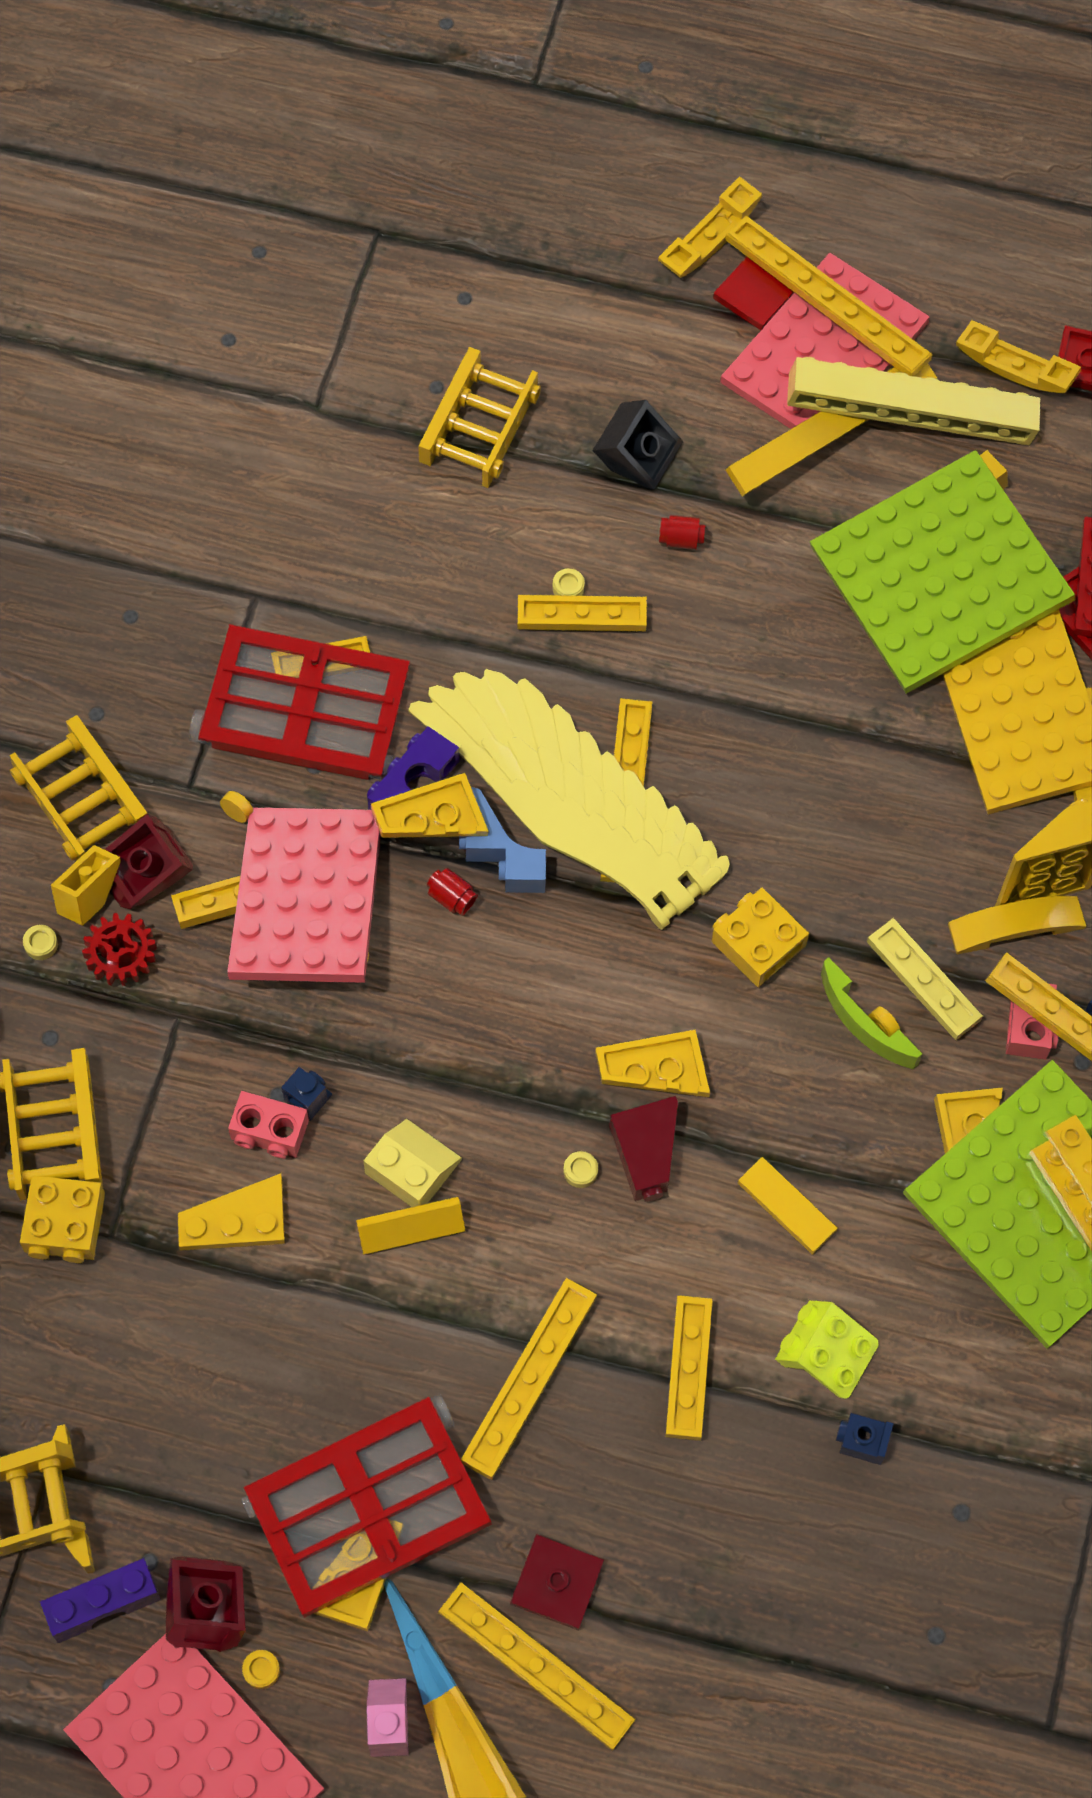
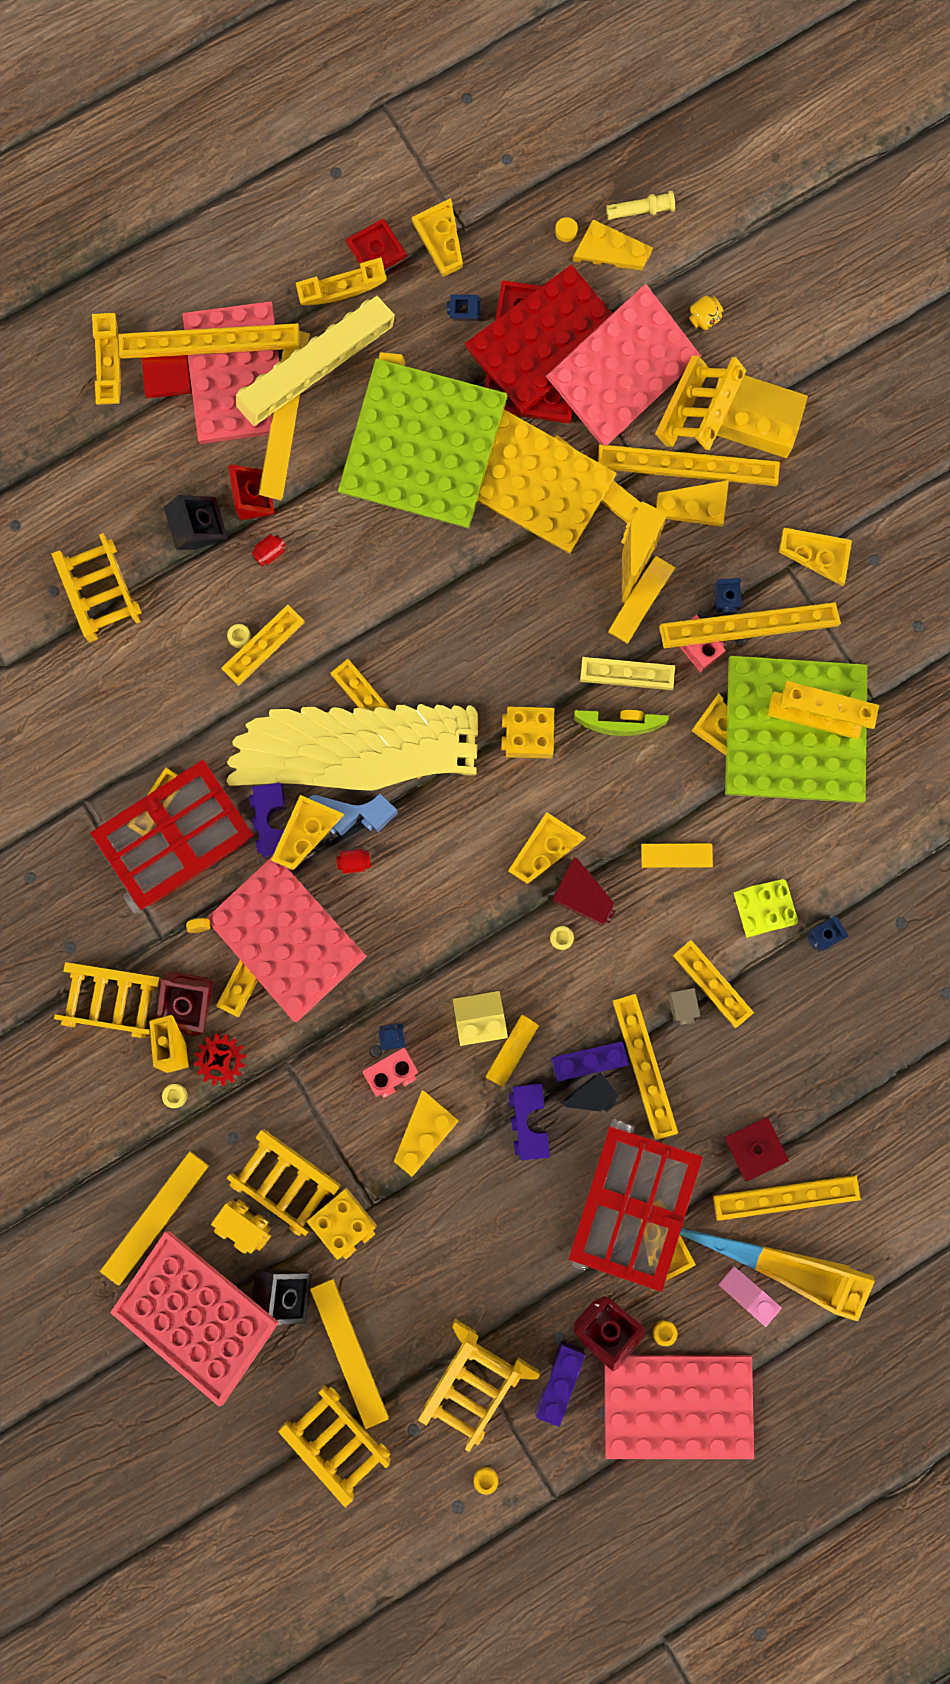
camera: 45 degrees left, 15 degrees up
none -> red slope [228,464,275,521]
none -> dark purple arch [508,1084,550,1160]
none -> dark purple arch [551,1042,628,1081]
none -> black slope [560,1072,619,1112]
none -> dark tan brick [668,988,700,1025]

